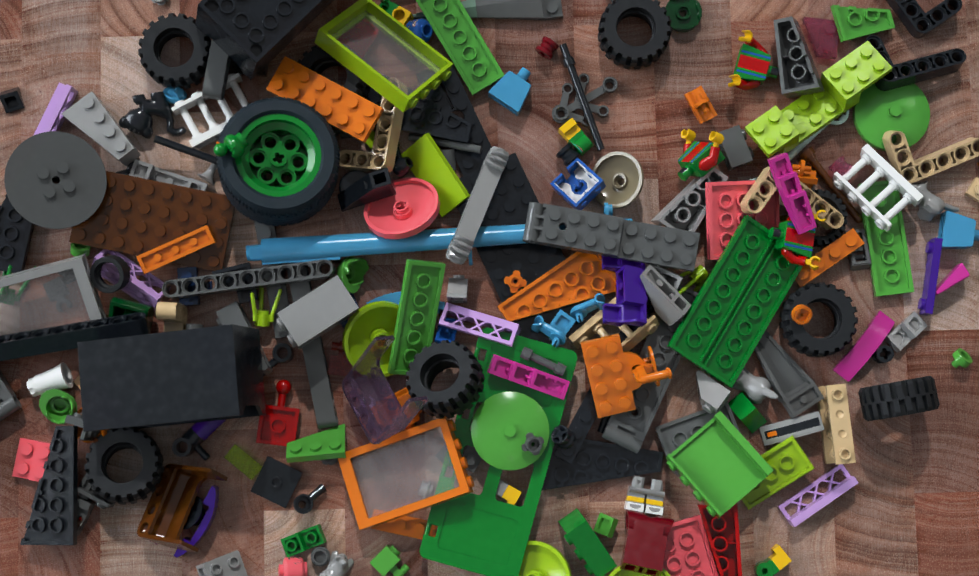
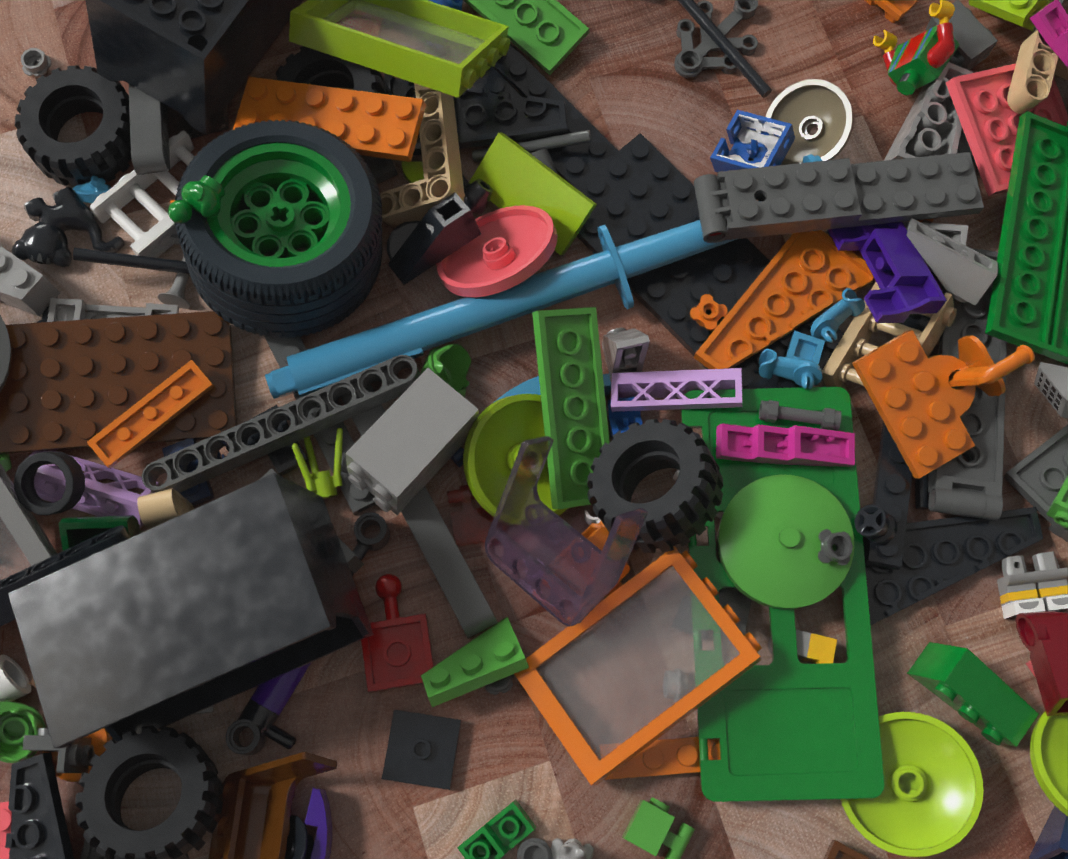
camera: 15 degrees left, 10 degrees down
clear neon green piece [224,444,263,480] -> none
black bar [293,484,327,514] -> none
light grey arm [446,146,509,265] -> none
dark azure torso [488,67,531,116] -> none
black wheel [556,143,580,167] -> none
leg [558,118,593,156] -> none
bright green plate [593,513,619,538] -> none
lime plant [678,265,709,294] -> none

